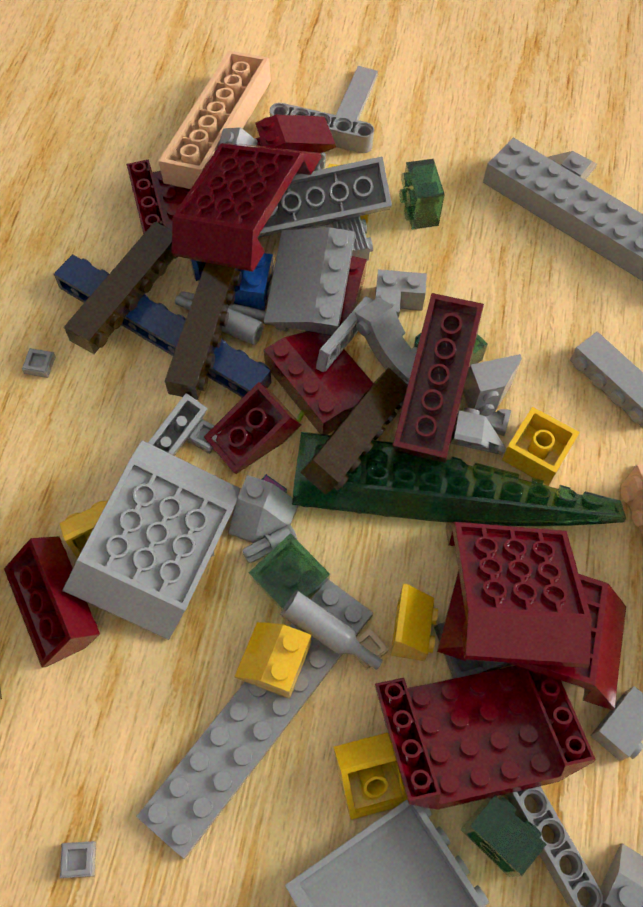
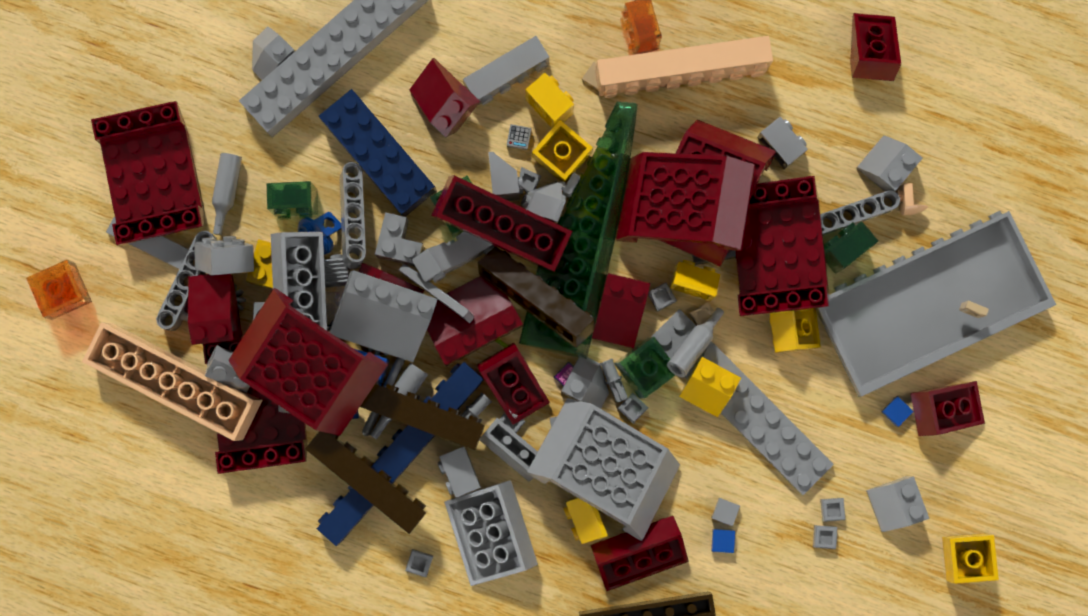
camera: 85 degrees left, 20 degrees up
none -> clear orange brick [26,260,92,320]
none -> dark red slope [91,101,204,246]
none -> light grey brick [194,236,254,275]
none -> light grey piece [212,153,242,235]
none -> blue bracket [298,212,341,255]
none -> dark blue brick [319,89,437,217]
none -> light grey beam [340,162,366,269]
none -> dark red slope [409,58,481,137]
none -> light grey brick [438,447,481,498]
none -> light grey slope [444,480,538,586]
none -> light grey axle [460,393,492,419]
none -> light grey tile [507,124,531,150]
none -> yellow brick [525,73,574,129]
none -> light grey tile [562,173,580,198]
none -> dark red slope [592,273,650,349]
none -> light grey tile [617,393,648,424]
none -> light grey tile [648,282,677,312]
none -> light grey tile [711,498,740,526]
none -> blue tile [711,529,735,553]
none -> light grey tile [820,498,845,522]

